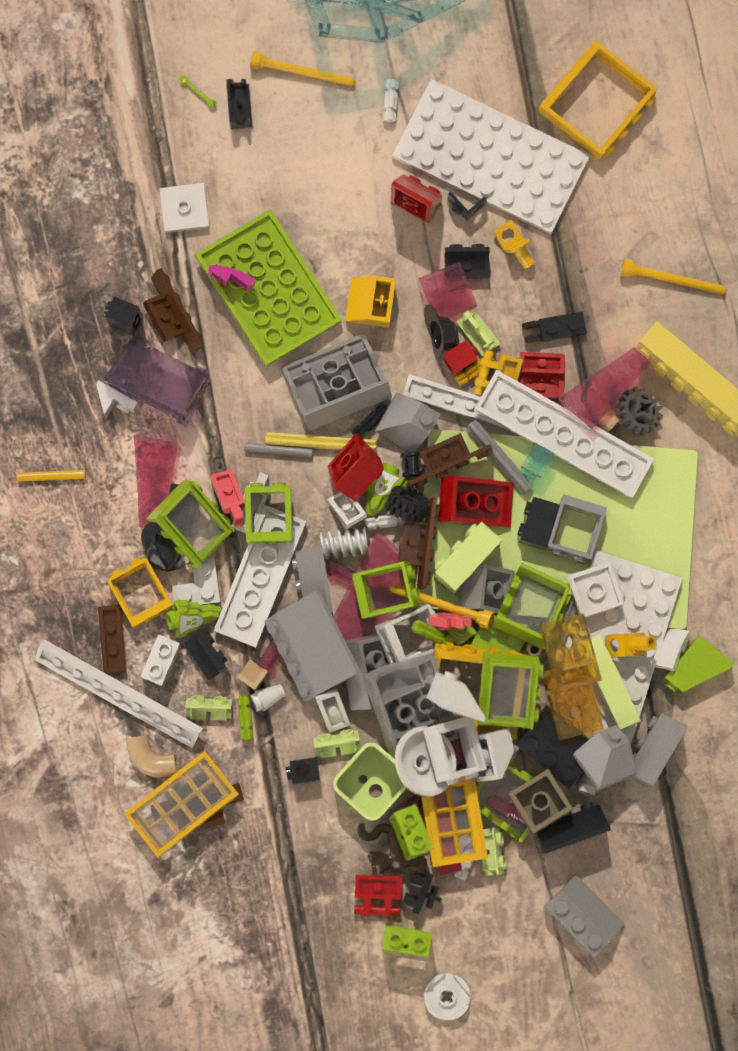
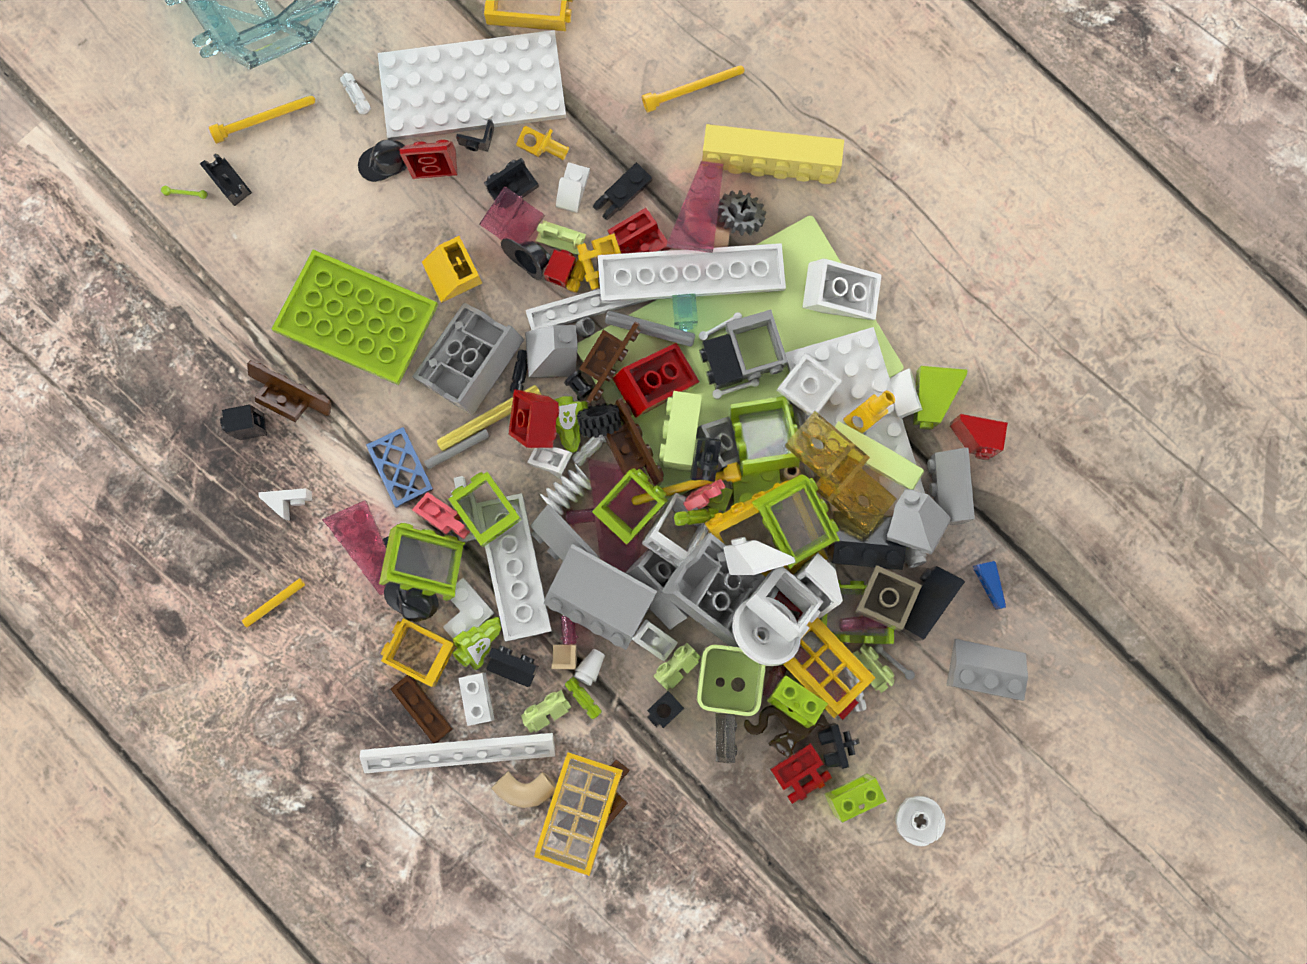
camera: 30 degrees left, 0 degrees up
windscreen [104,336,211,427] -> none
white plate [159,183,209,233] -> none
dark pink slope [208,265,256,292] -> none
none -> black piece [358,139,407,182]
none -> medium blue window [366,427,433,508]
none -> white slope [556,163,590,213]
none -> light grey hinge [575,317,595,337]
none -> black hips [690,437,721,482]
none -> white hinge [699,312,742,341]
none -> white hinge [712,379,759,399]
none -> clear smoke plate [716,713,737,763]
none -> white slope [802,259,881,320]
none -> light grey hinge [874,644,915,680]
none -> red slope [950,414,1008,460]
none -> blue slope [973,561,1006,610]

